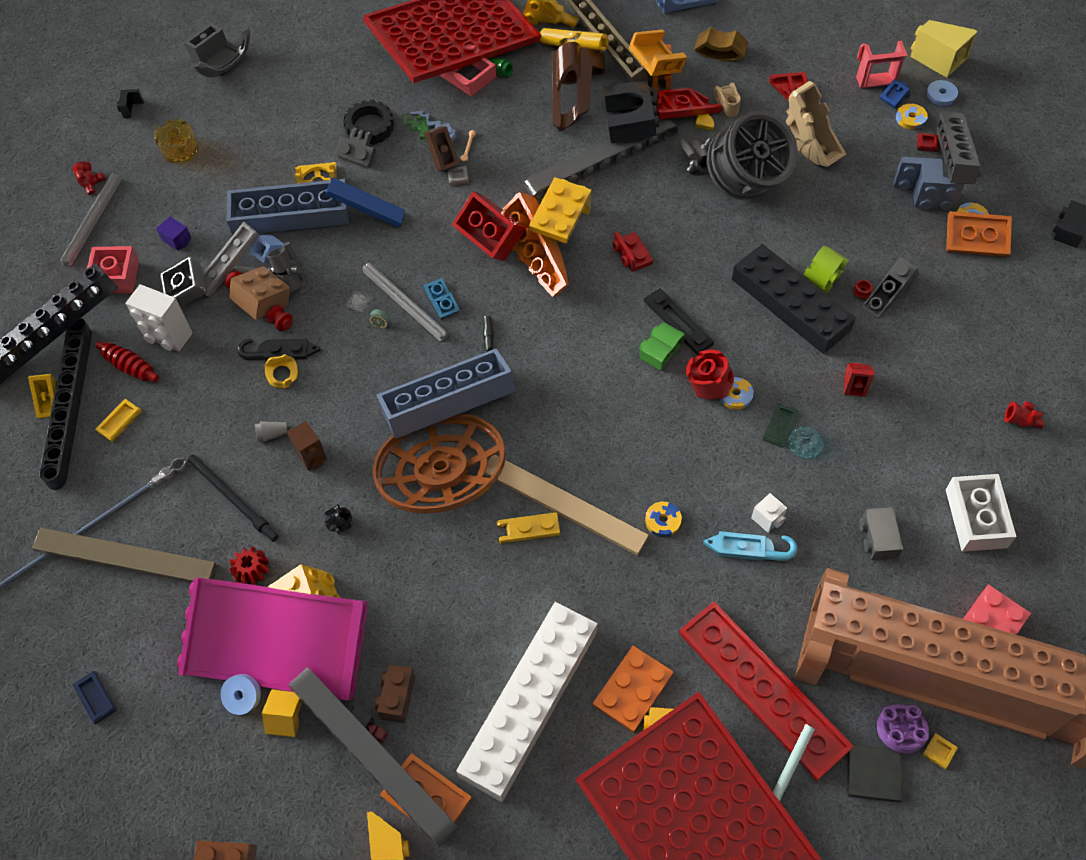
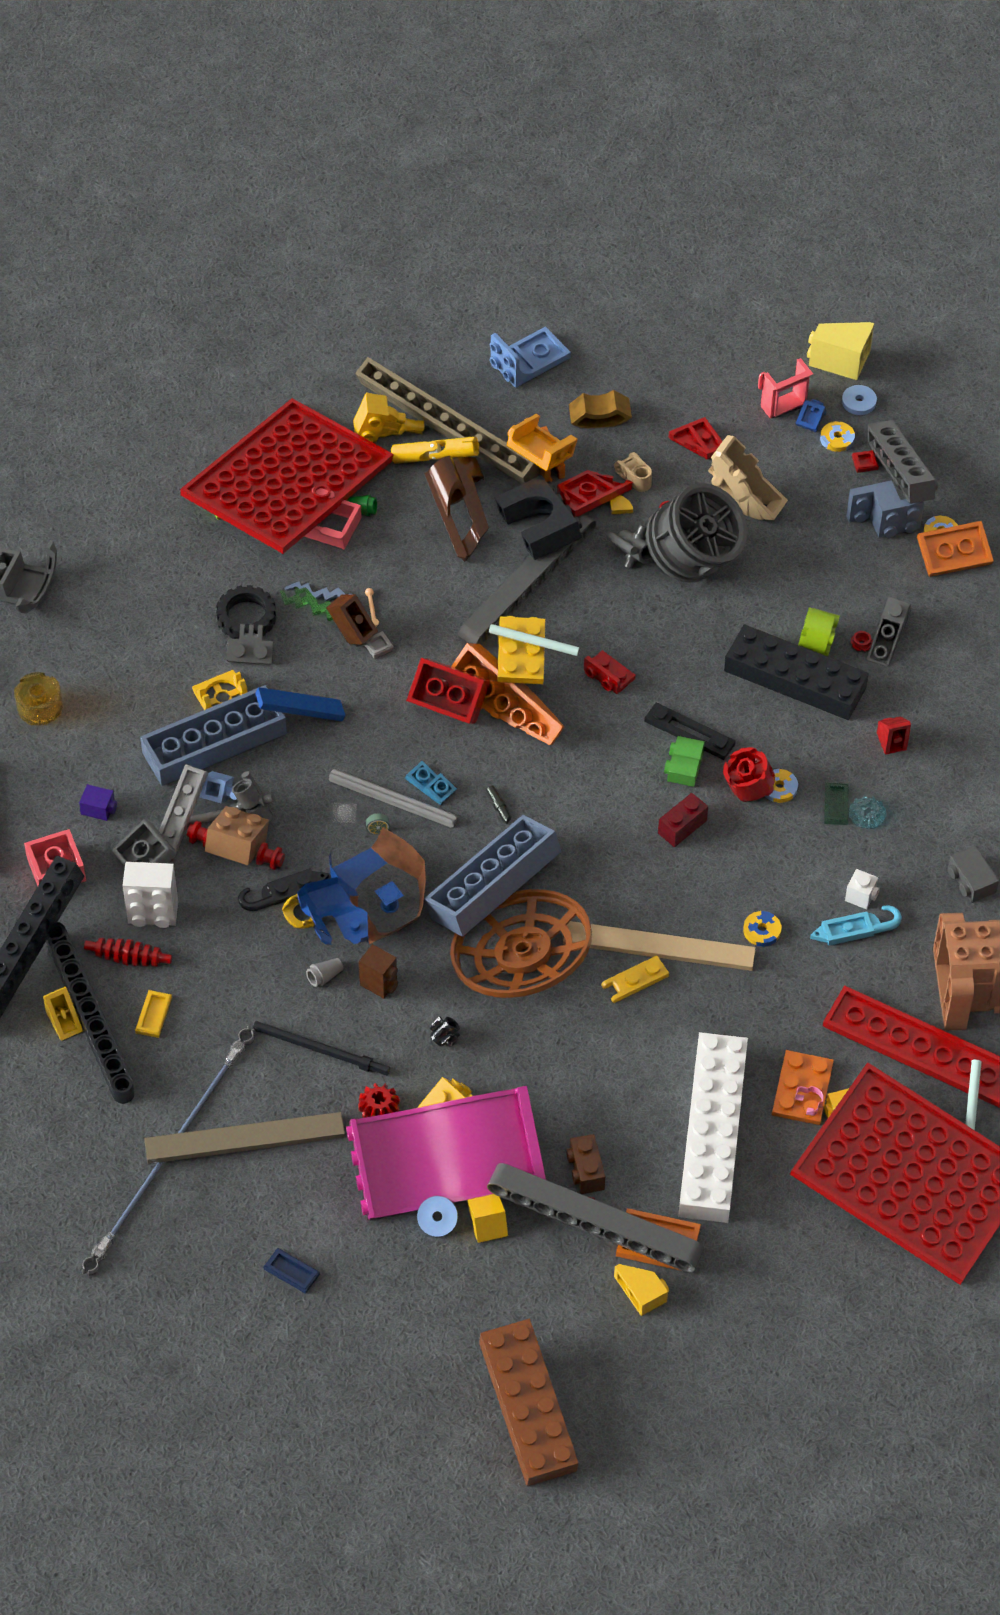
camera: 25 degrees left, 5 degrees down
none -> blue piece [297,827,426,945]
none -> light aqua bar [489,624,579,656]
none -> dark red brick [658,793,708,847]
none -> bright pink piece [795,1086,823,1116]

